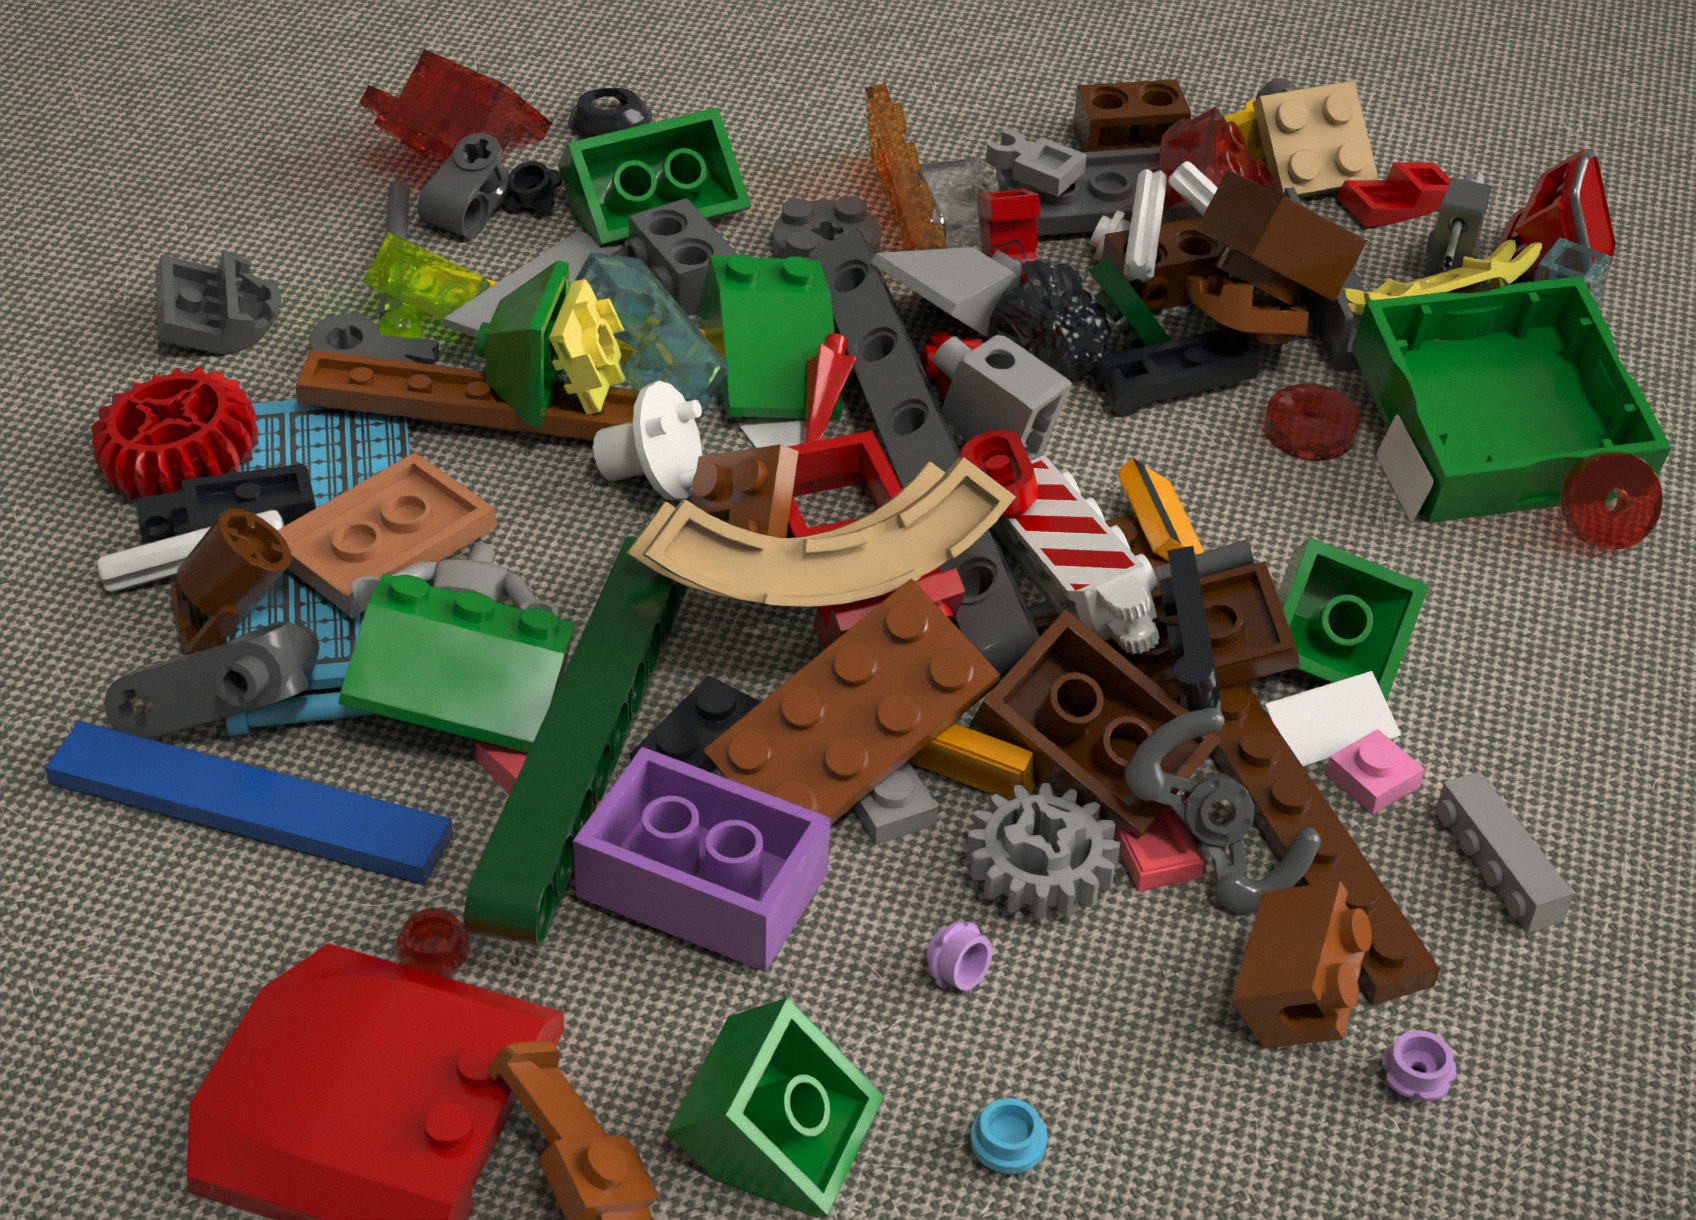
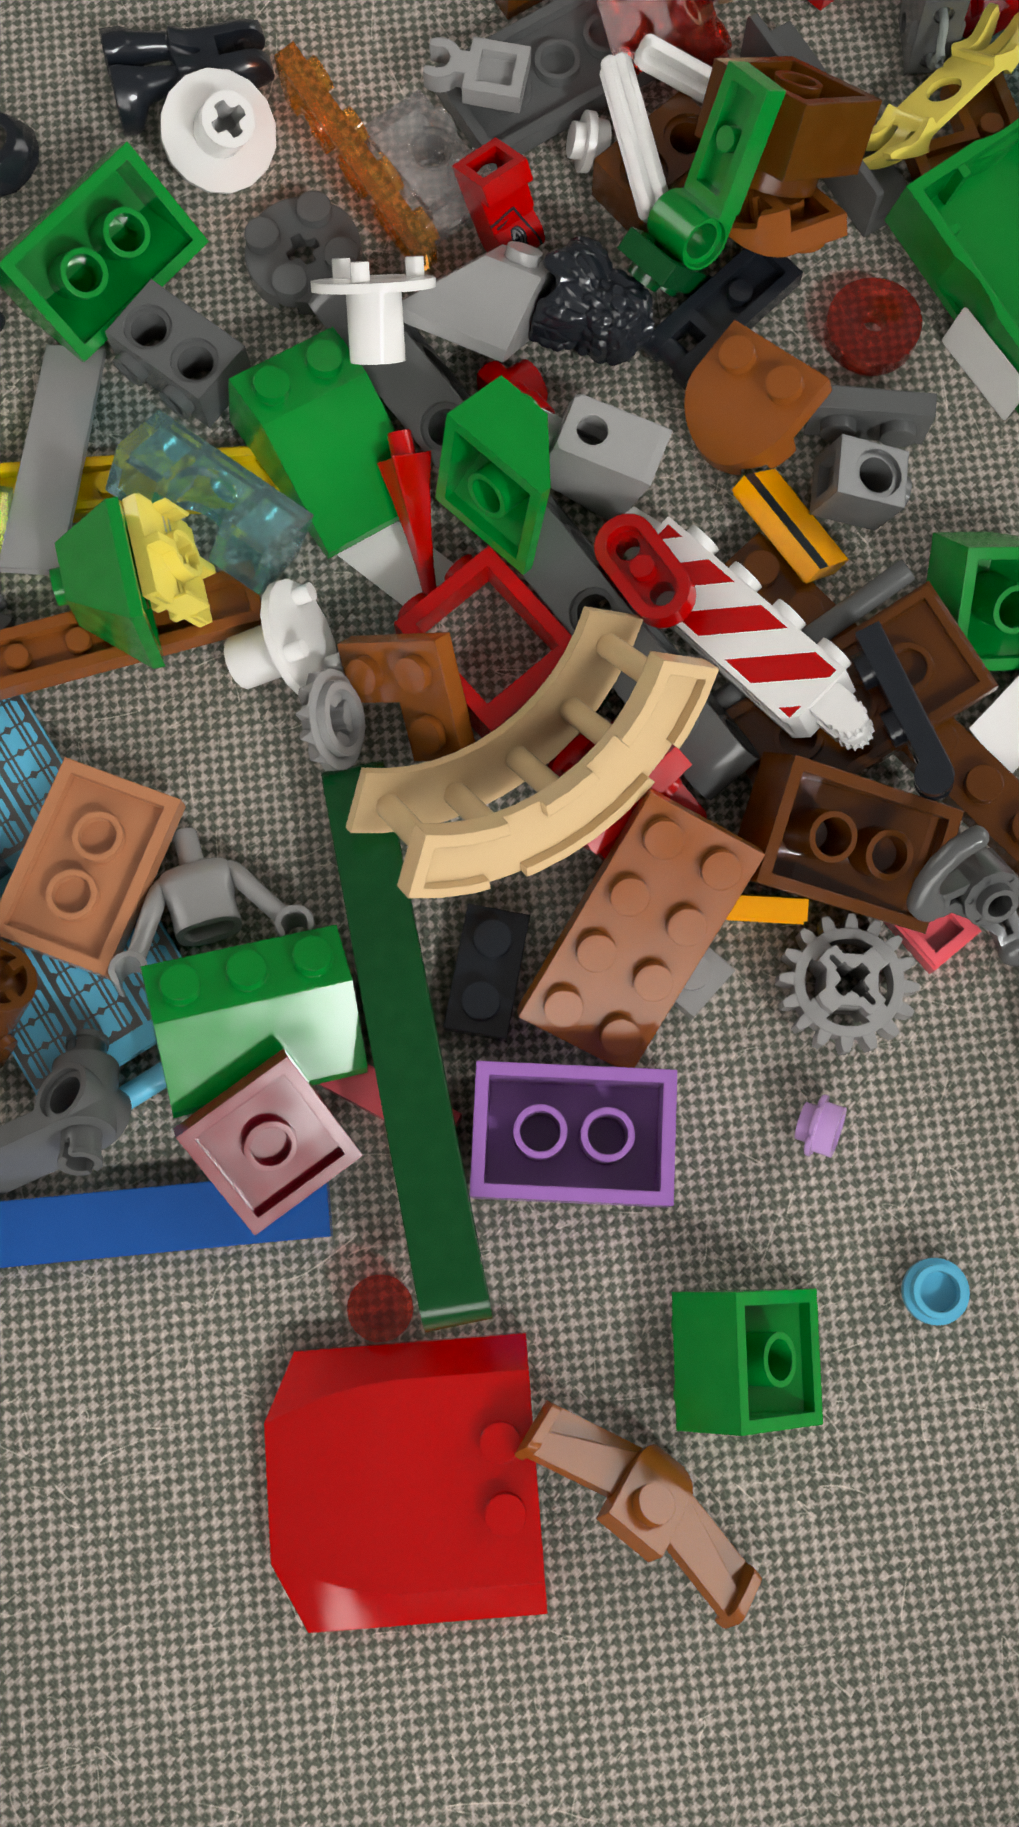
camera: 20 degrees left, 35 degrees up
none -> black piece [98,19,275,137]
none -> white piece [160,68,276,194]
none -> plate [173,1048,363,1235]
none -> light grey gear [296,668,365,771]
none -> white piece [310,256,436,365]
none -> green slope [435,375,551,575]
none -> green plate [647,60,786,270]
none -> dark orange slope [684,320,832,475]
none -> dark grey plate [803,385,937,447]
none -> dark grey brick [810,434,912,531]

